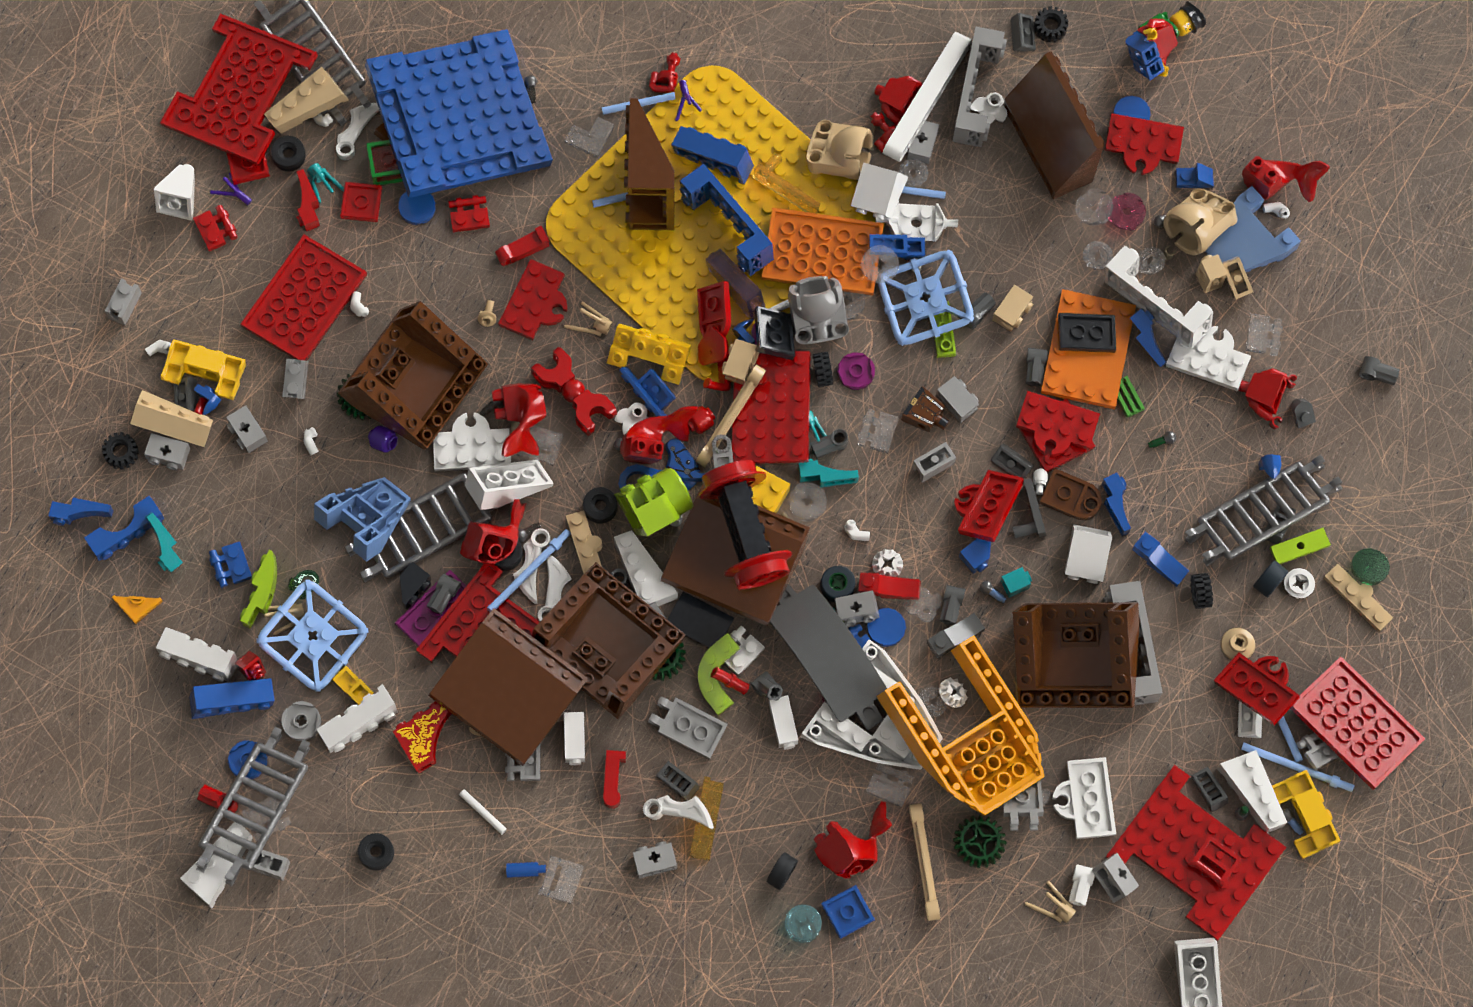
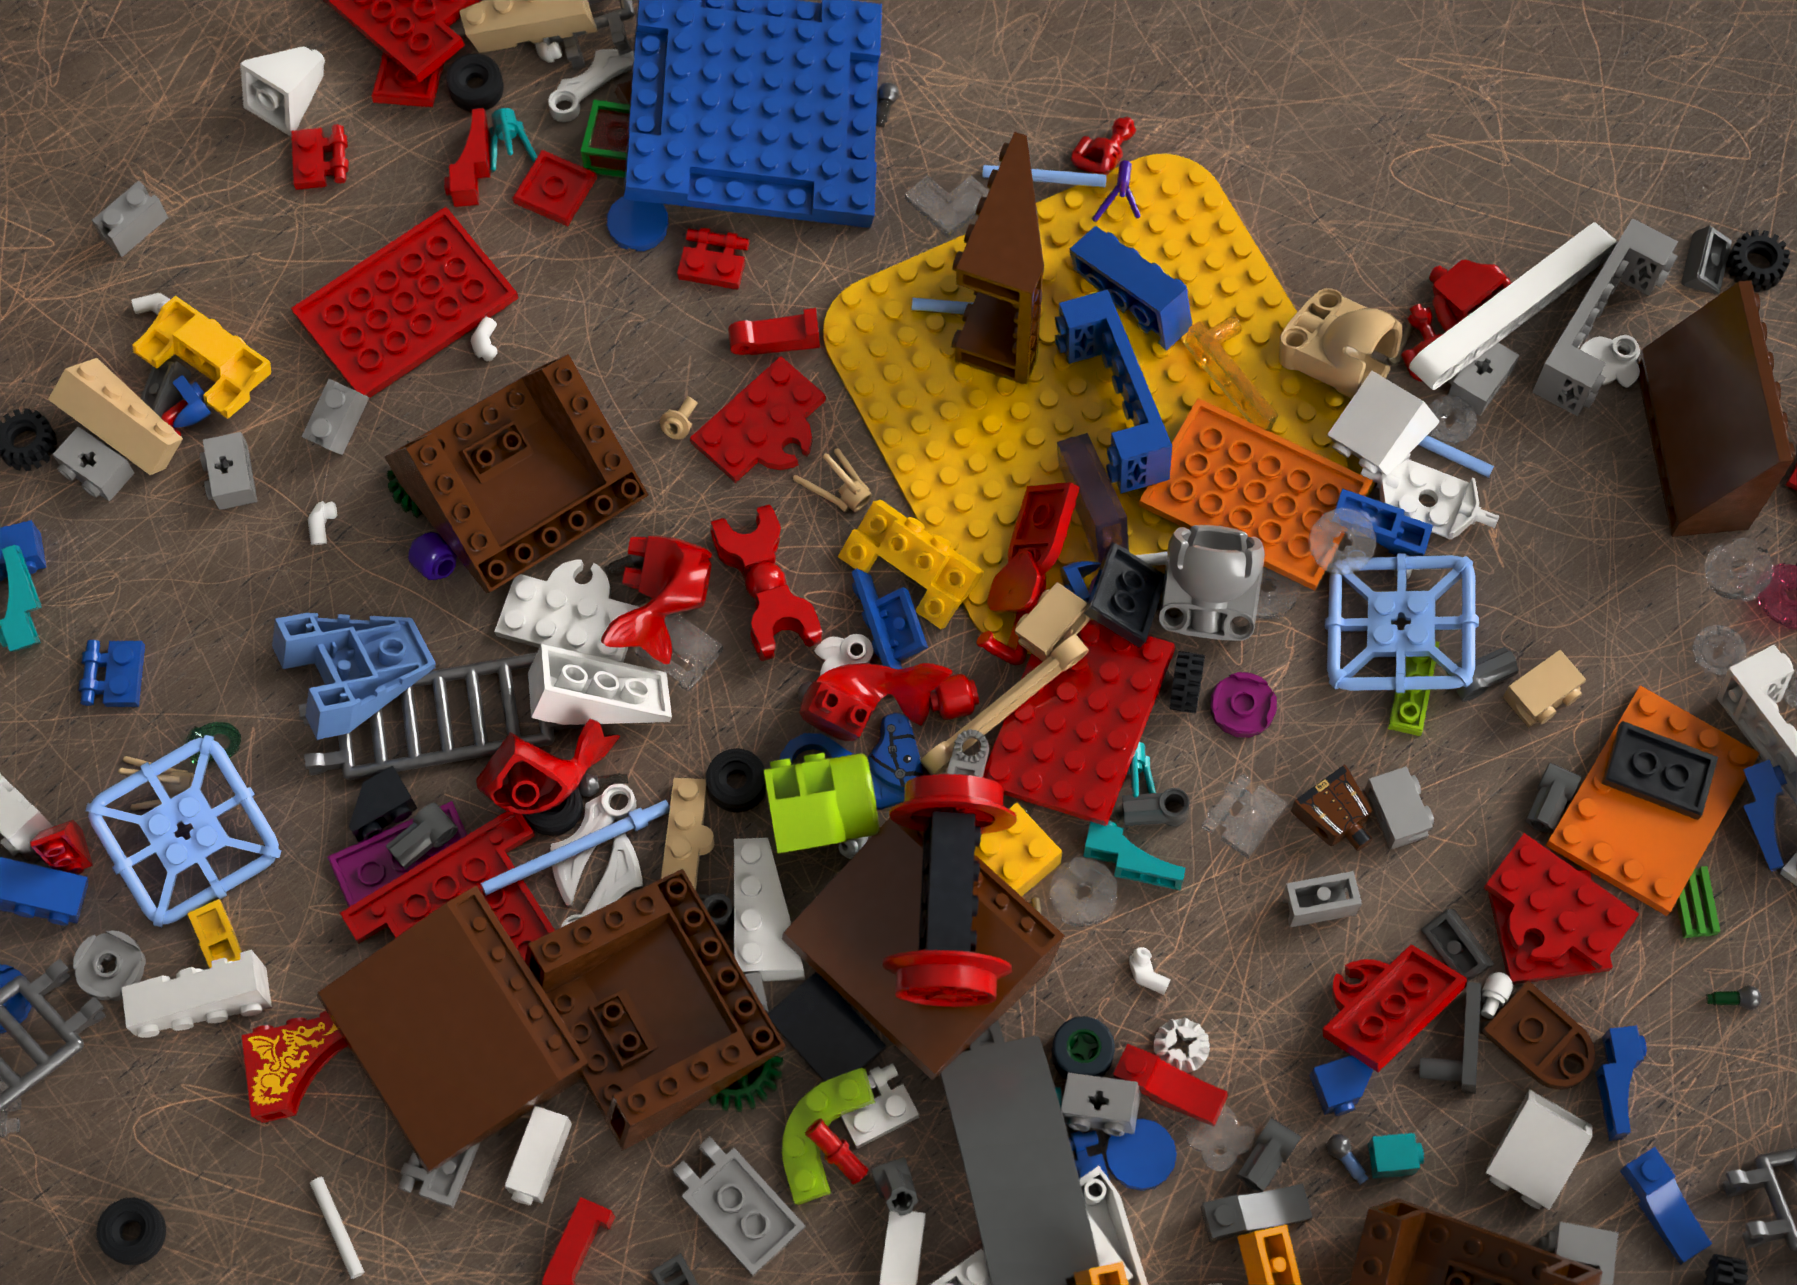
camera: 25 degrees right, 5 degrees down
dark purple plant [210,173,252,205] -> none
lime slope [240,550,277,629] -> none

